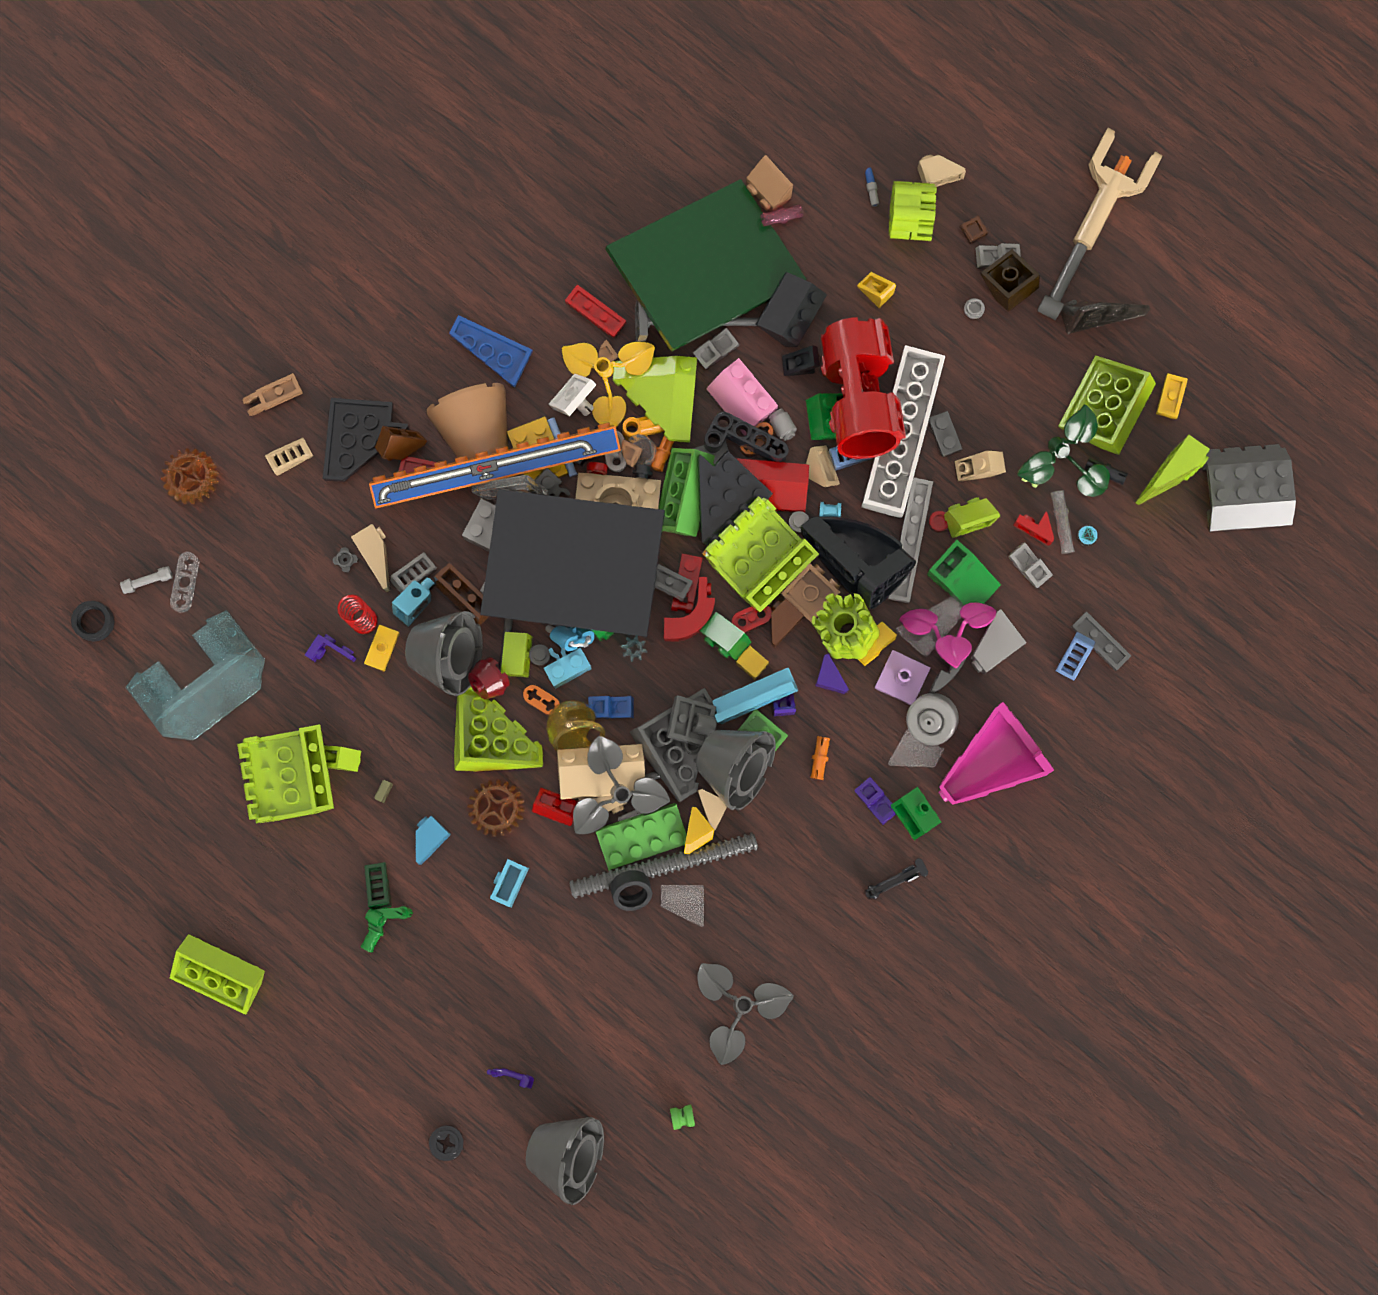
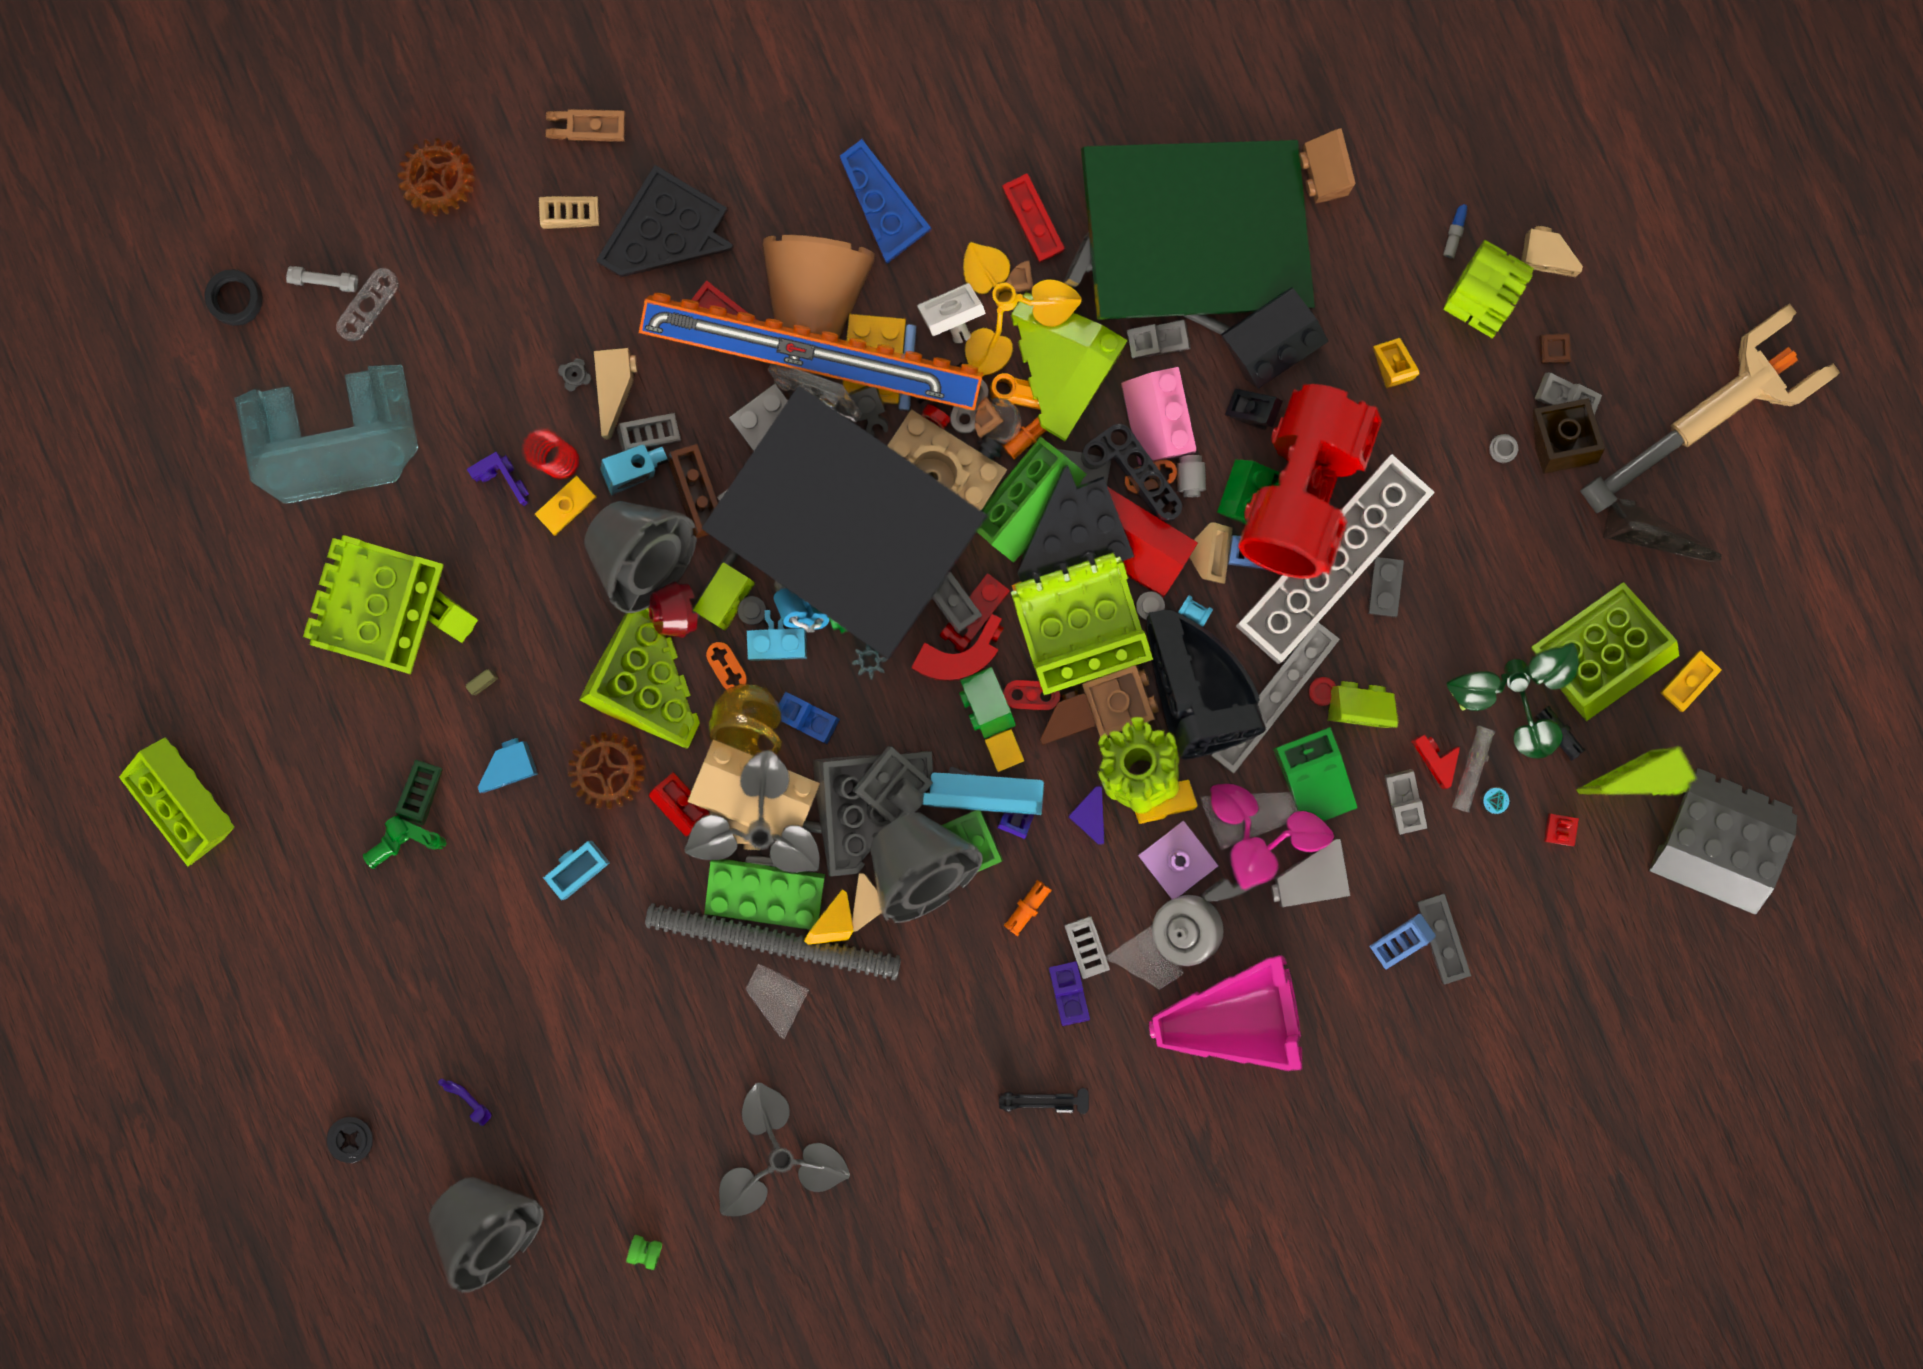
camera: 30 degrees right, 5 degrees up
reddish brown slope [375,426,427,461] -> none
black tyre [610,870,653,911] -> none
clear pink pin [761,204,803,226] -> none
green brick [890,787,941,840] -> none
tan slope [955,451,1006,481] -> none
none -> light grey slope [1064,916,1110,979]
none -> red tile [1544,814,1579,847]

